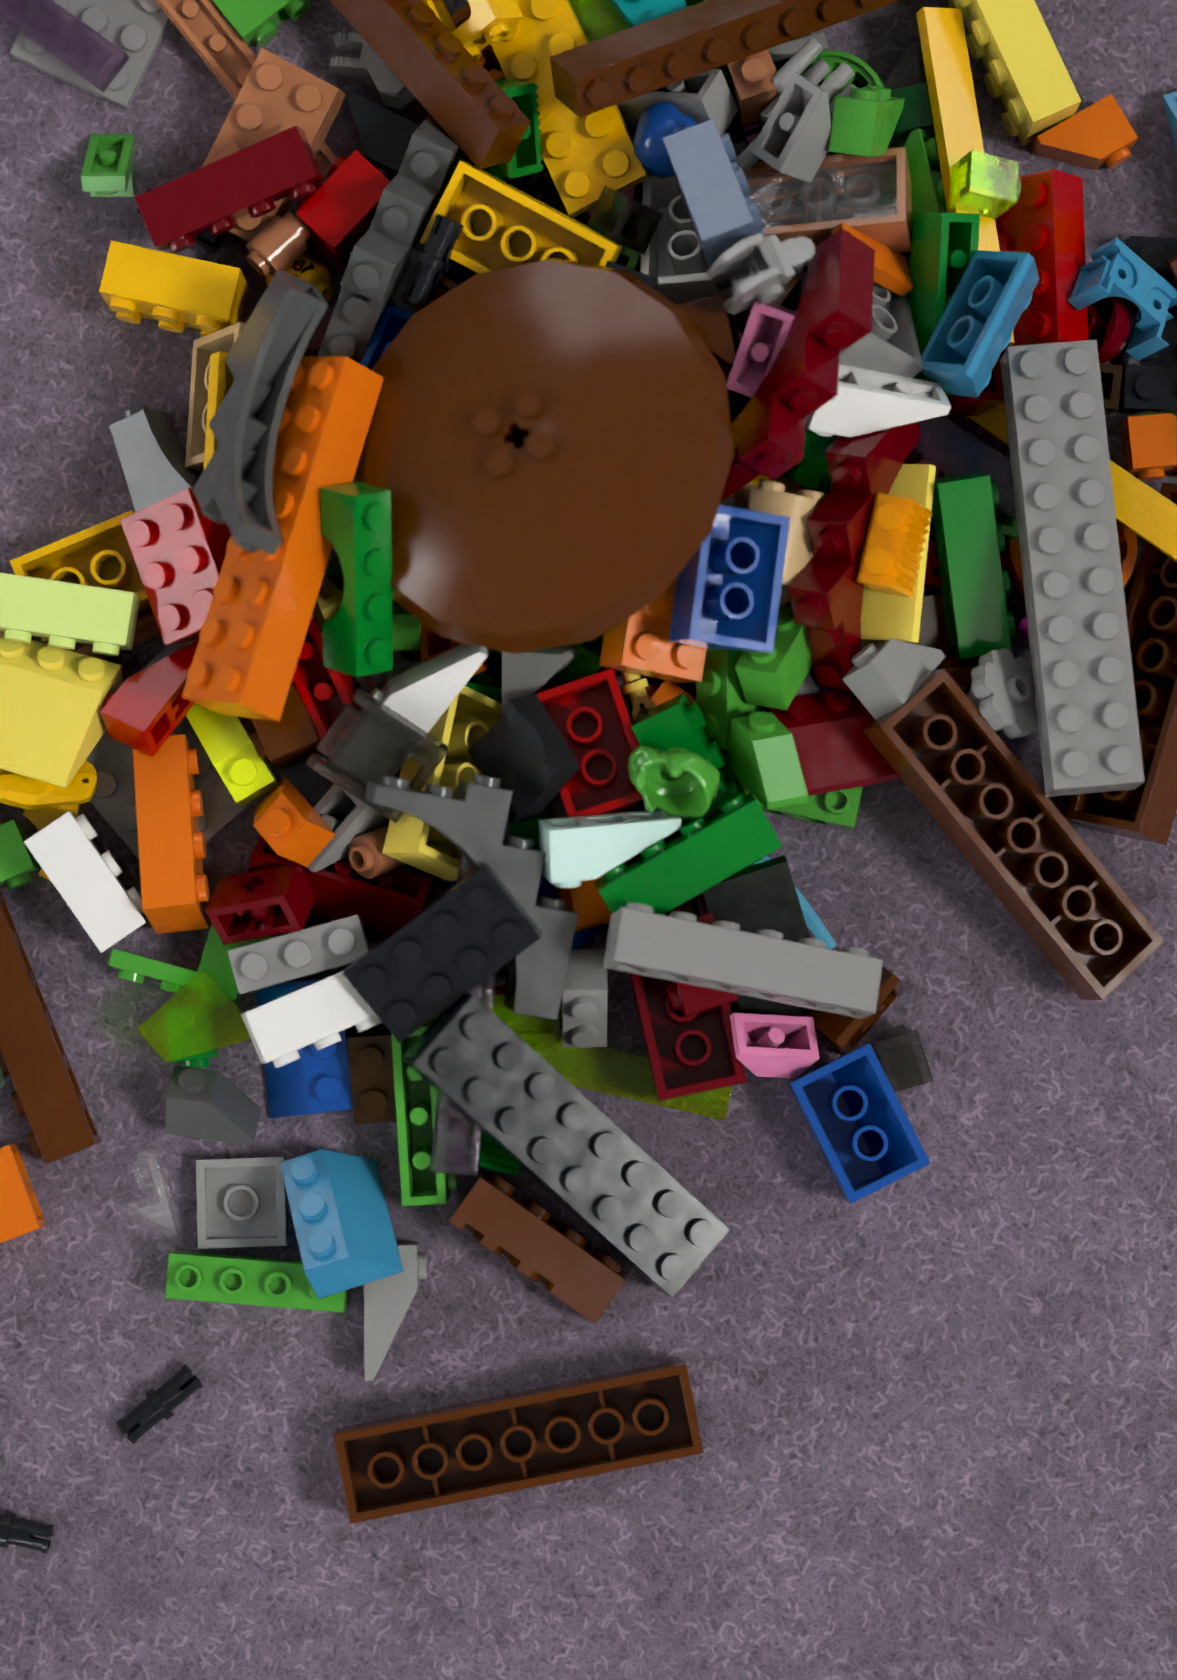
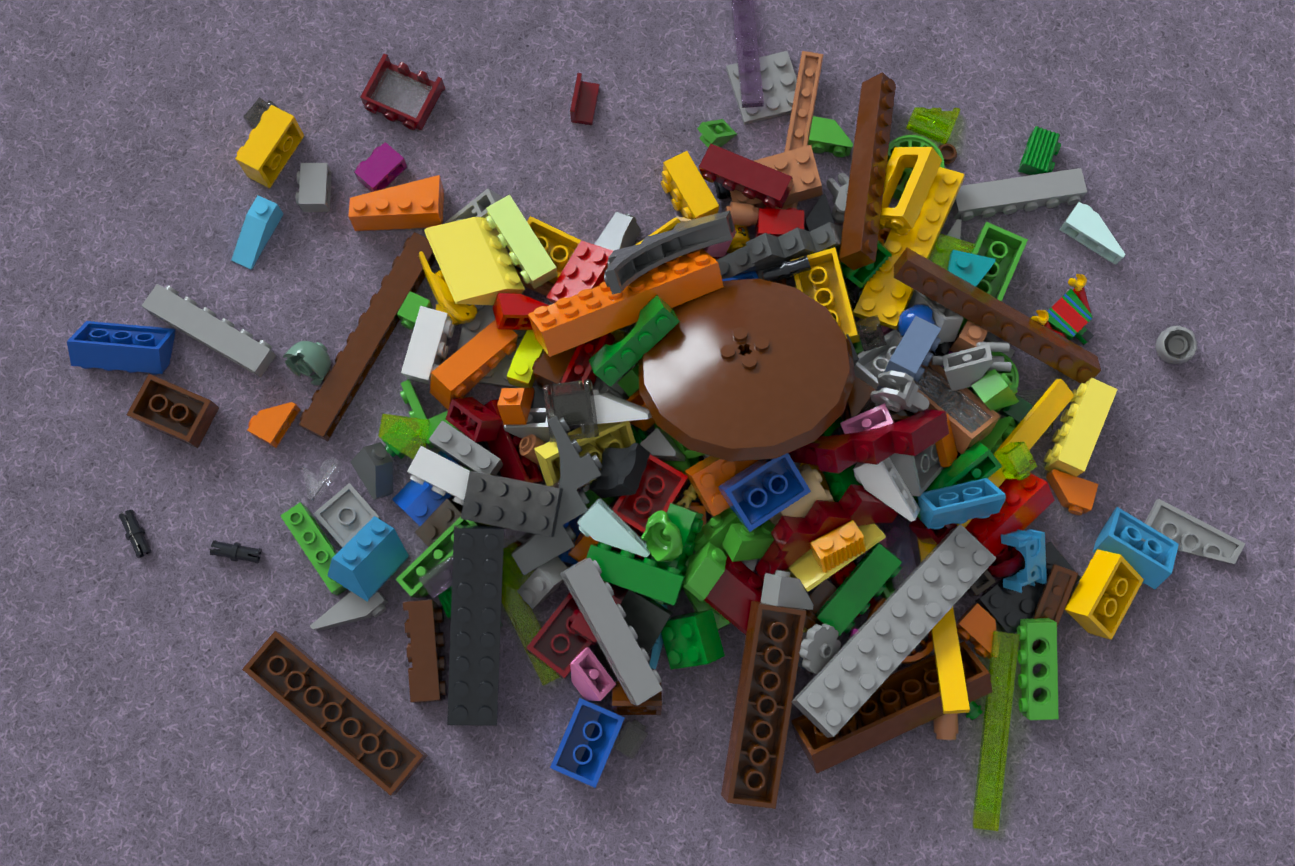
camera: 45 degrees right, 10 degrees down
none -> green brick [661,609,725,670]

